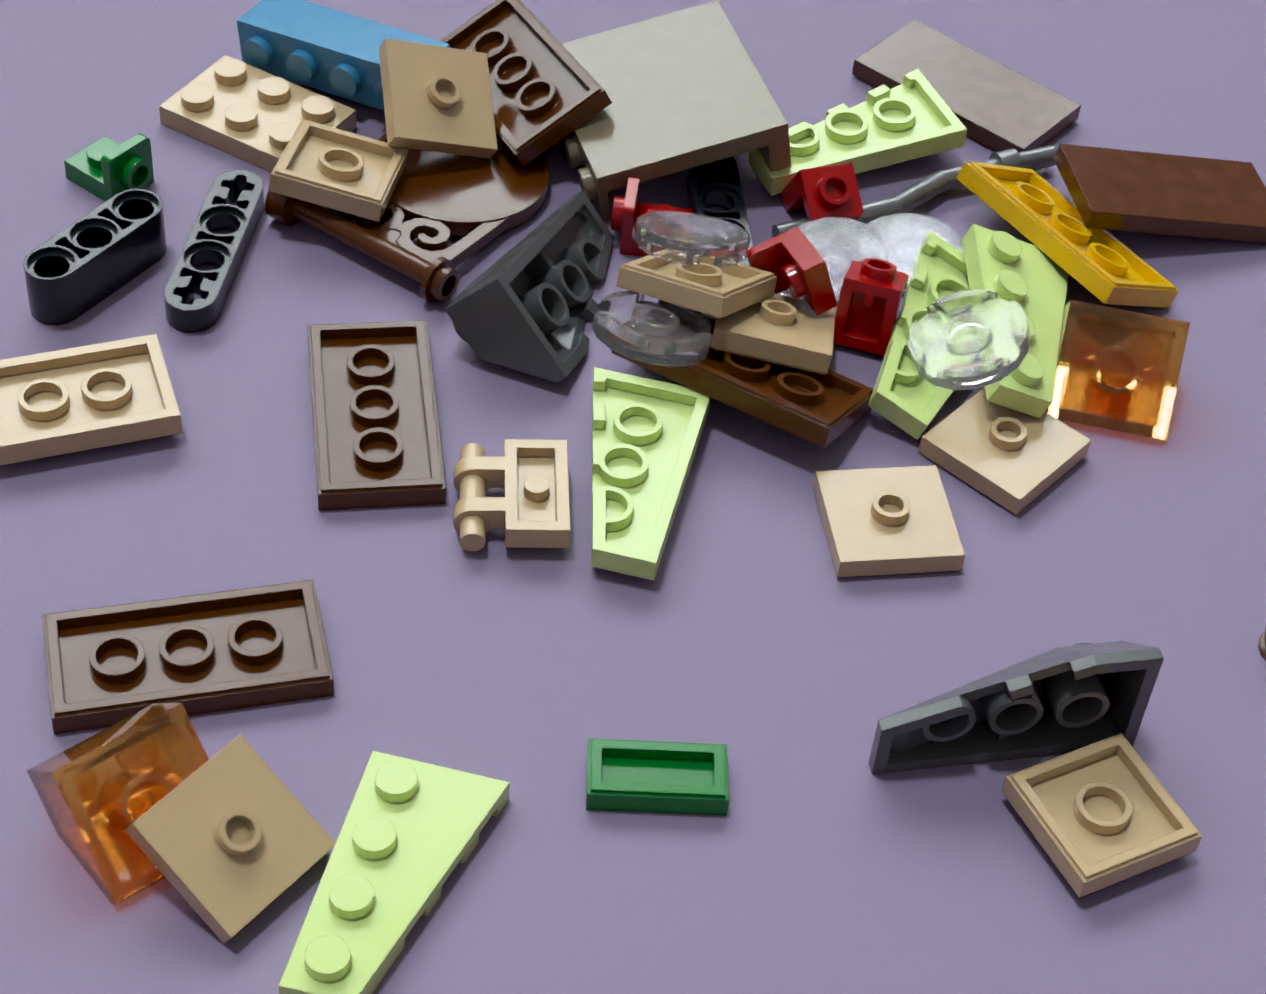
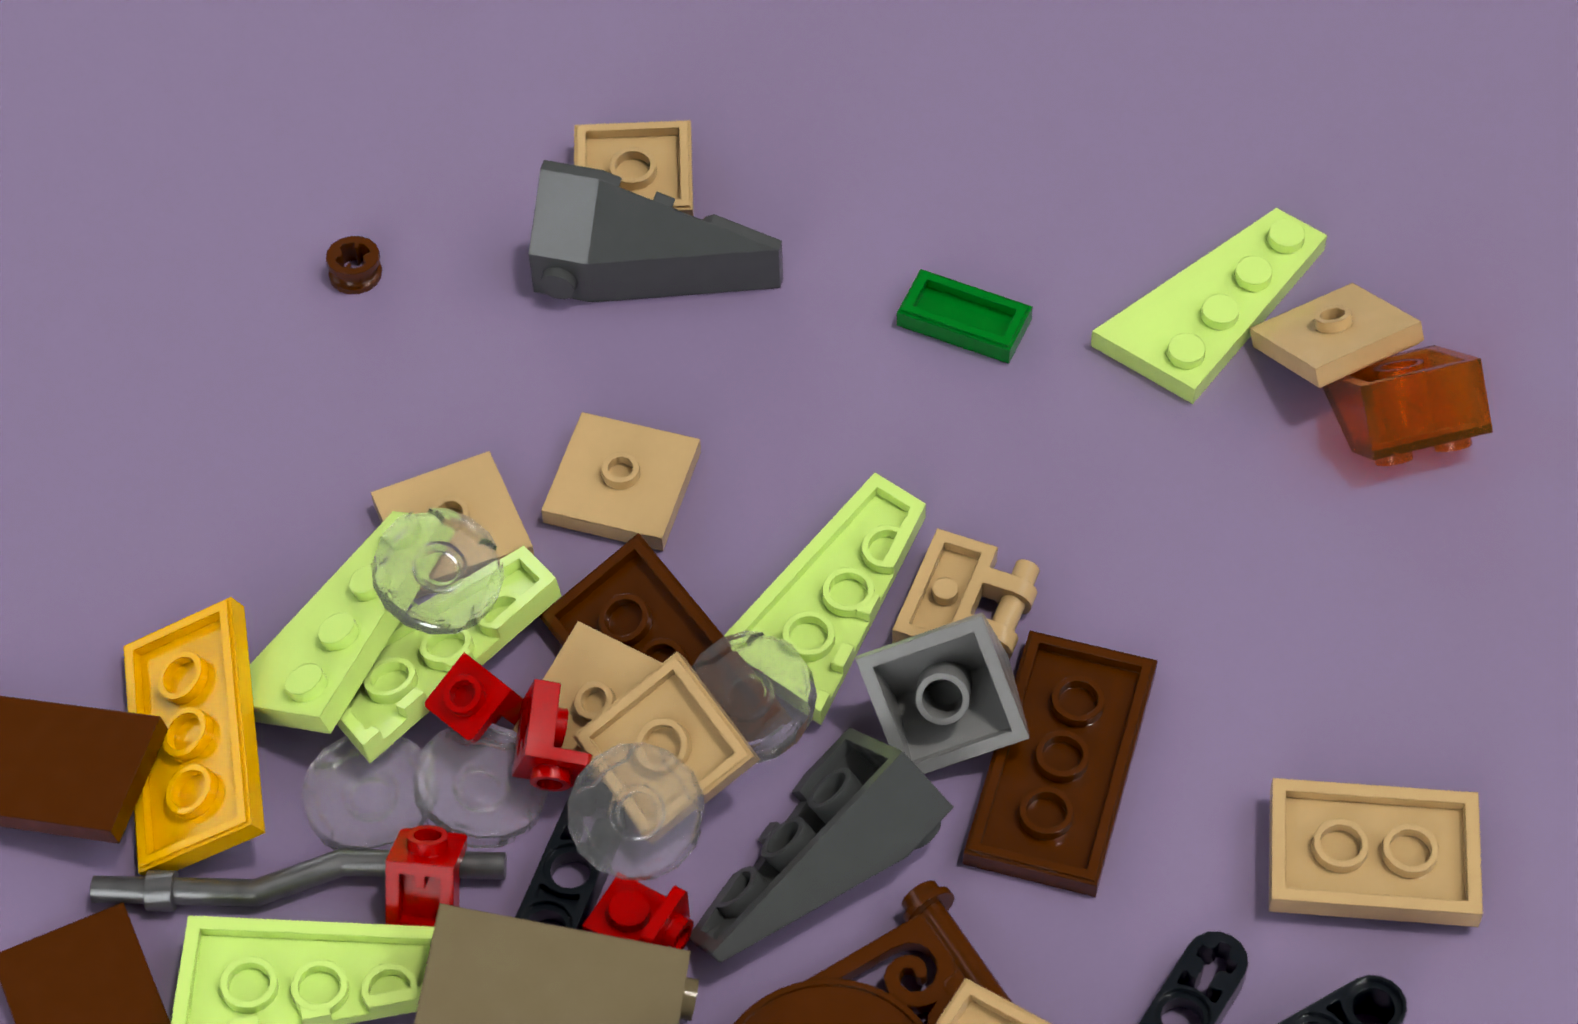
camera: 150 degrees left, 10 degrees up
tile [42,579,334,734] -> none
clear orange slope [1047,300,1190,441] -> none
none -> light grey slope [855,612,1030,774]

